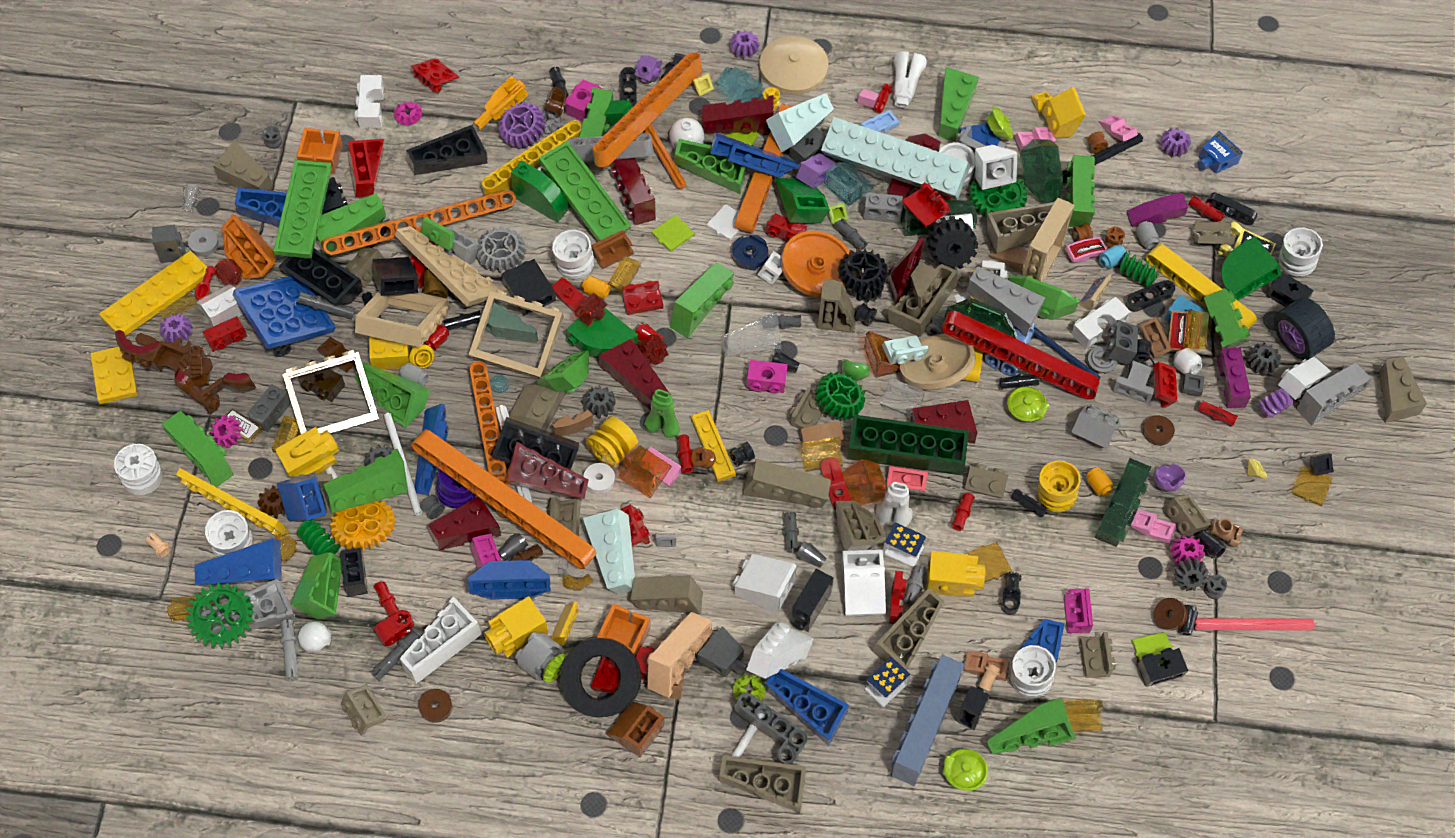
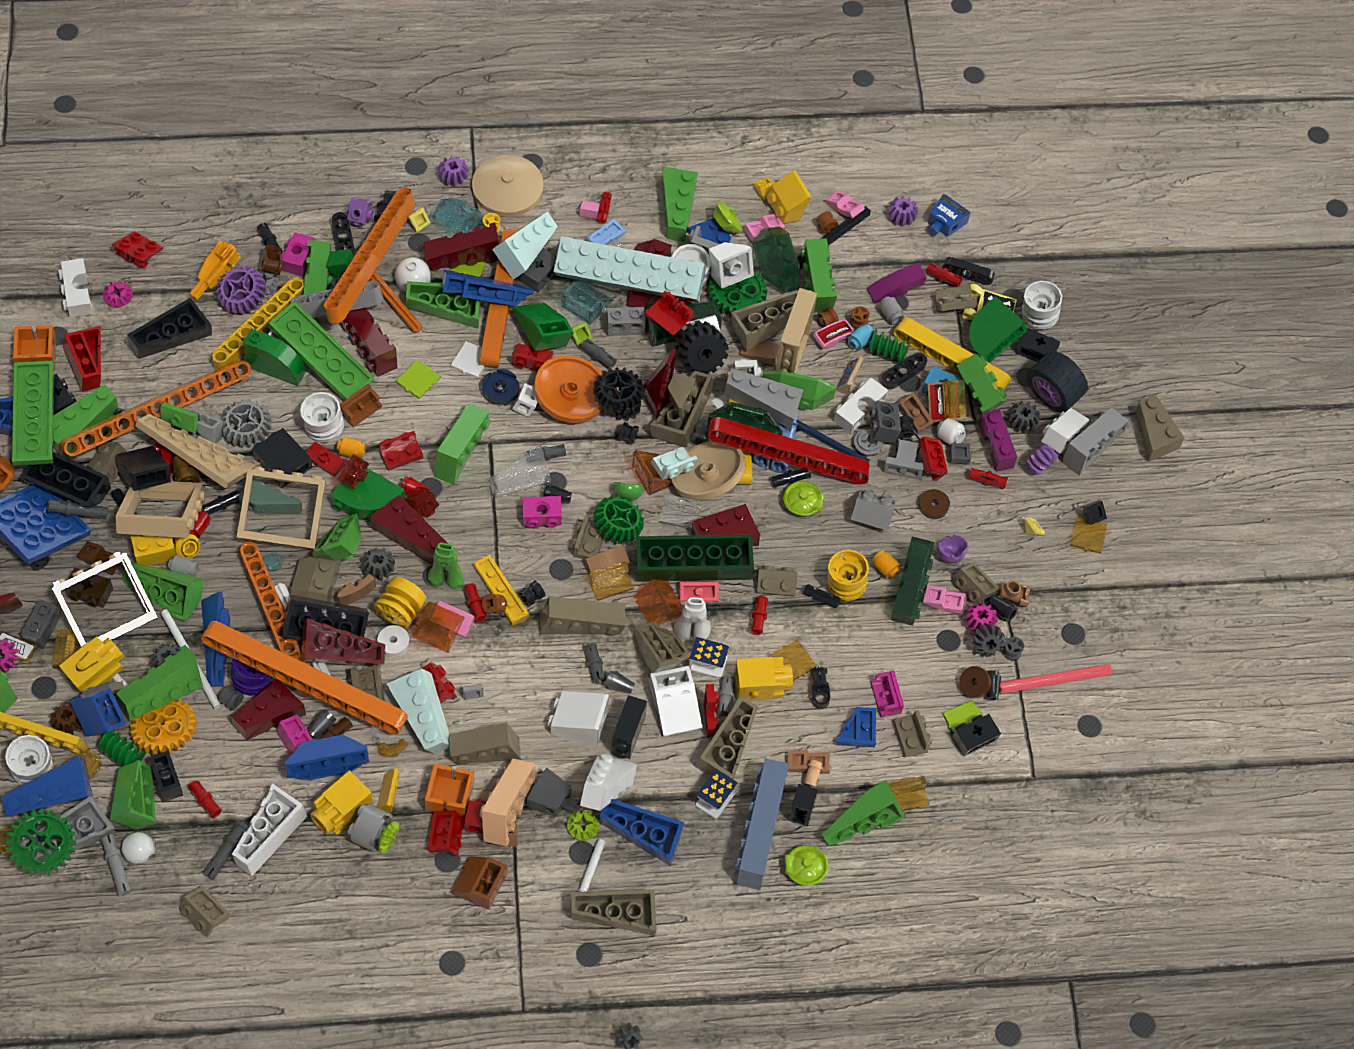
camera: 15 degrees left, 0 degrees up
red piece [373,610,414,647] -> none
reddish brown piece [419,689,453,723] -> none
black tyre [560,638,641,718] -> none
clear yellow tile [608,256,641,292] -> none
dark grey beam [735,693,808,765] -> none
medium lavender brick [796,153,837,188] -> none
dark tan wedge [818,280,856,333] -> none
red piece [820,457,852,511] -> none
white piece [894,51,927,108] -> none
white wheel [1010,645,1056,698] -> none

